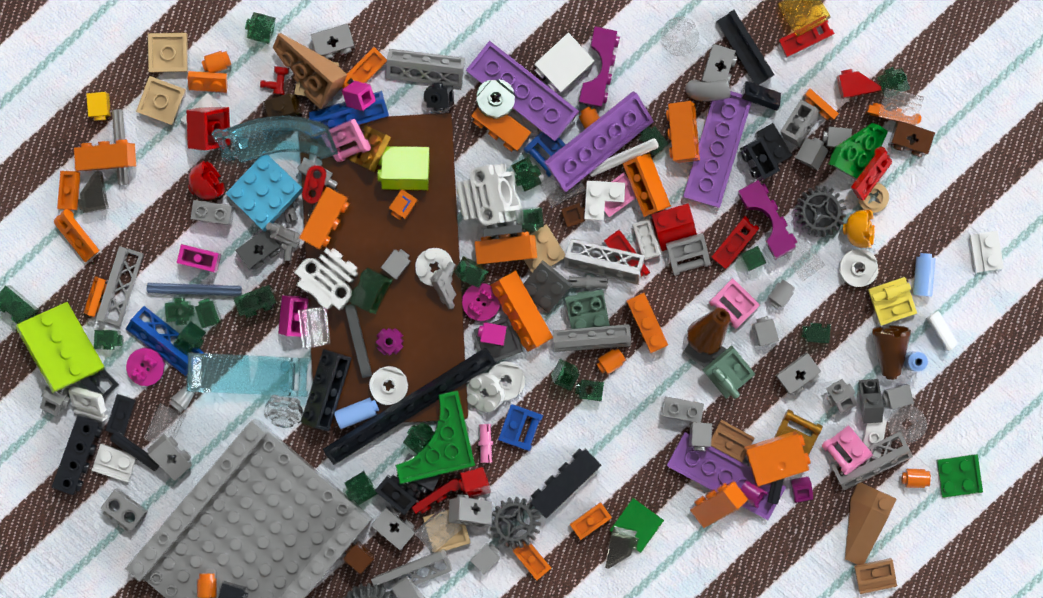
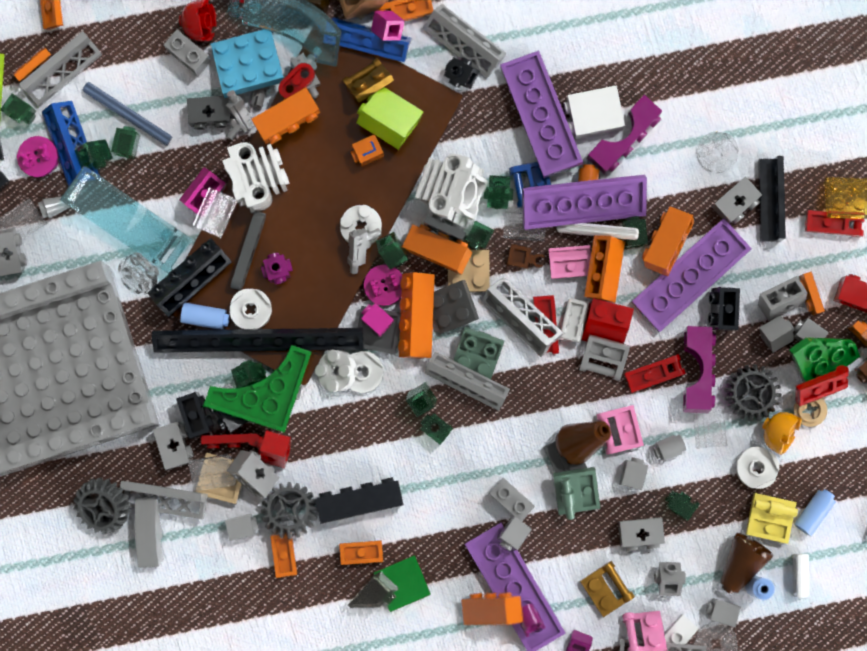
camera: 25 degrees right, 5 degrees down
clear green brick [165,298,195,325] -> none
dark pink brick [177,244,221,272] -> none
clear green brick [233,285,278,318] -> none
bright pink plate [322,119,371,162] -> none
reddish brown brick [343,540,376,574] -> none
clear green brick [344,471,378,506] -> none
clear green brick [349,268,393,314] -> none
light grey brick [381,249,411,279] -> none
orange brick [471,108,531,152] -> none
plate [476,79,515,119] -> none
bright pink pin [478,424,493,463] -> none
blue plate [498,404,543,451] -> none
light grey pin [569,275,608,290] -> none
white plate [585,181,625,220] -> none
orange brick [596,348,626,375] -> none
orange brick [626,293,668,353] -> none
light grey cylinder [685,79,731,101] -> none
medium nougat plate [711,420,755,462] -> none
clear green brick [739,246,766,272] -> none
black plate [742,81,781,111] -> none
orange piece [744,431,811,504] -> none
black plate [756,123,792,164] -> none
dark grey slope [859,379,884,424] -> none

